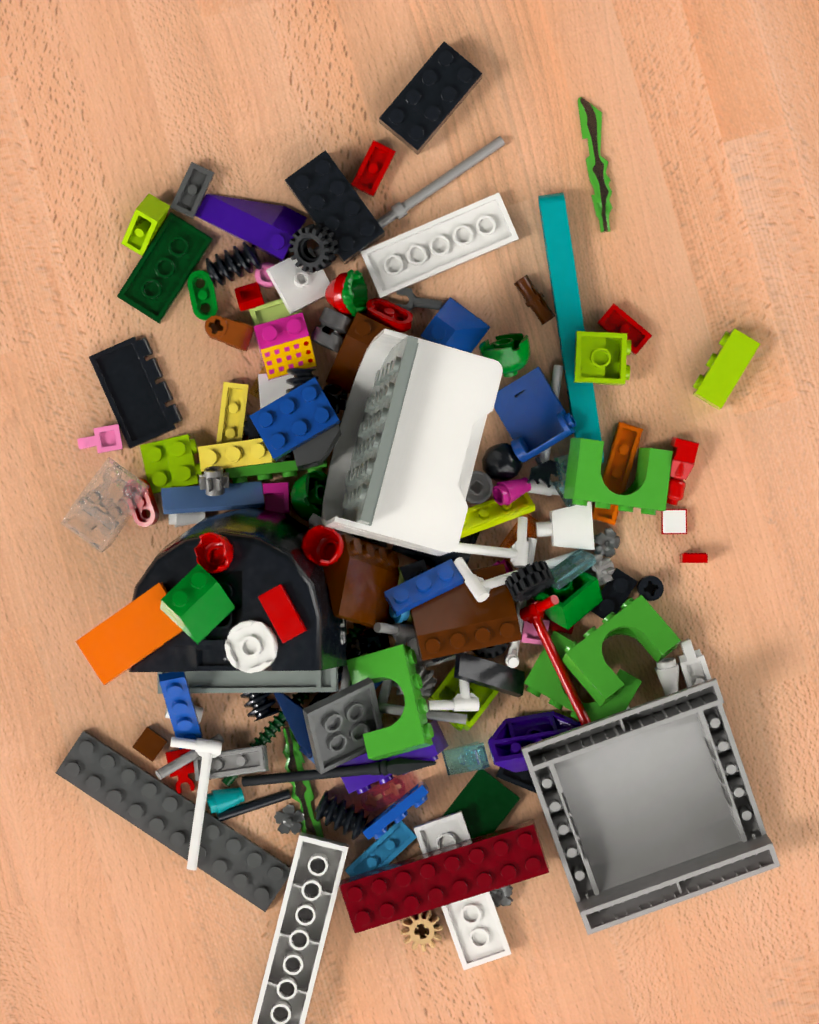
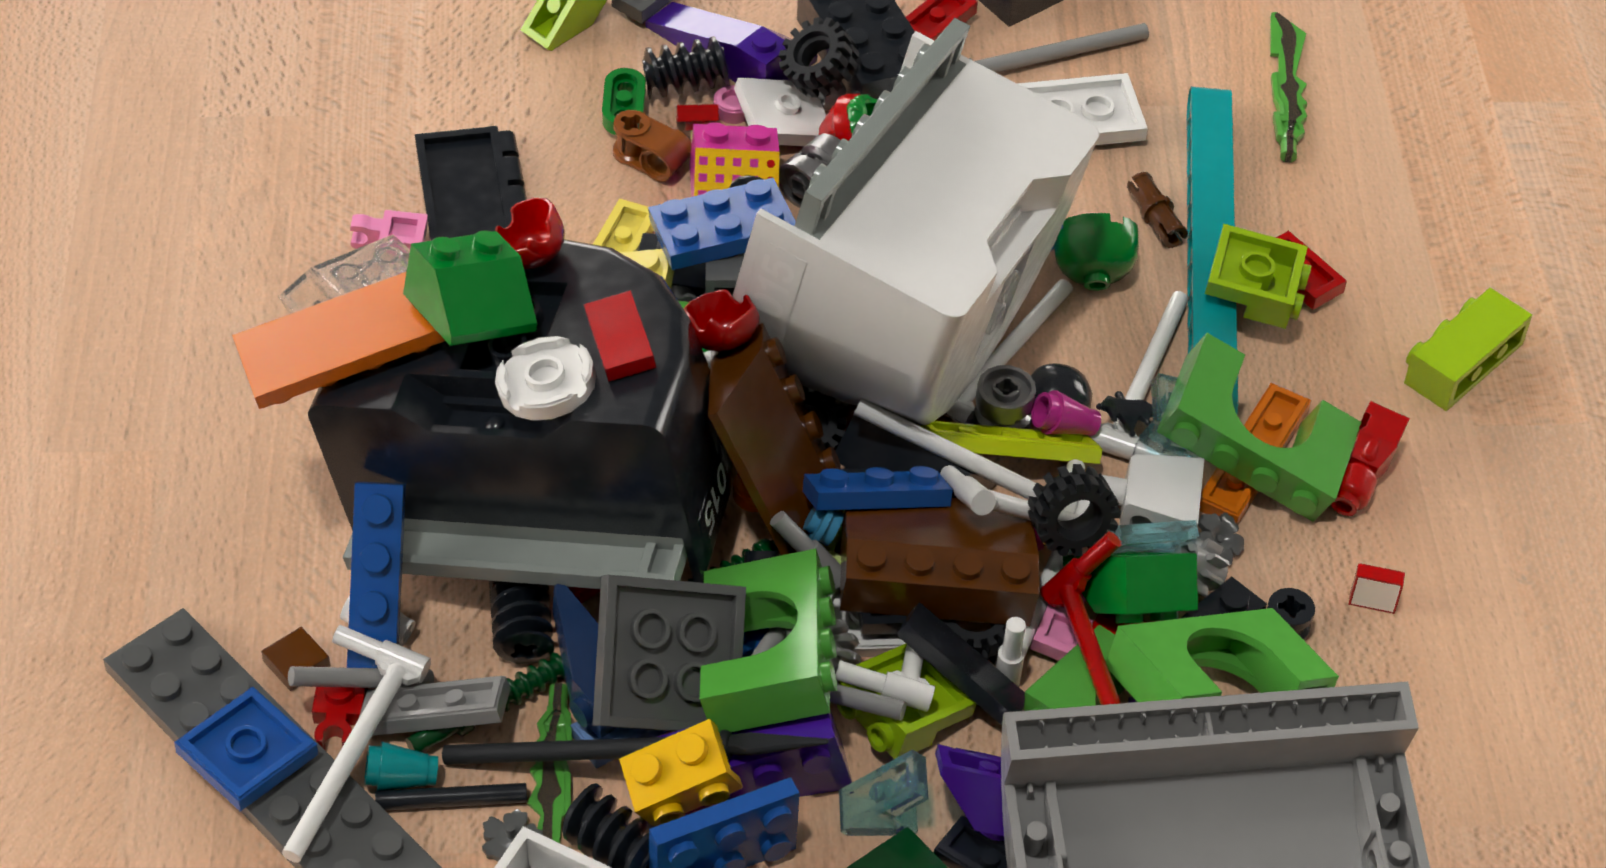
camera: 10 degrees right, 40 degrees down
dark green tile [117,212,213,324] -> none
blue door [494,367,576,463] -> none
white tile [661,509,687,534] -> none
none -> blue tile [174,687,318,812]
none -> yellow bracket [619,719,743,826]

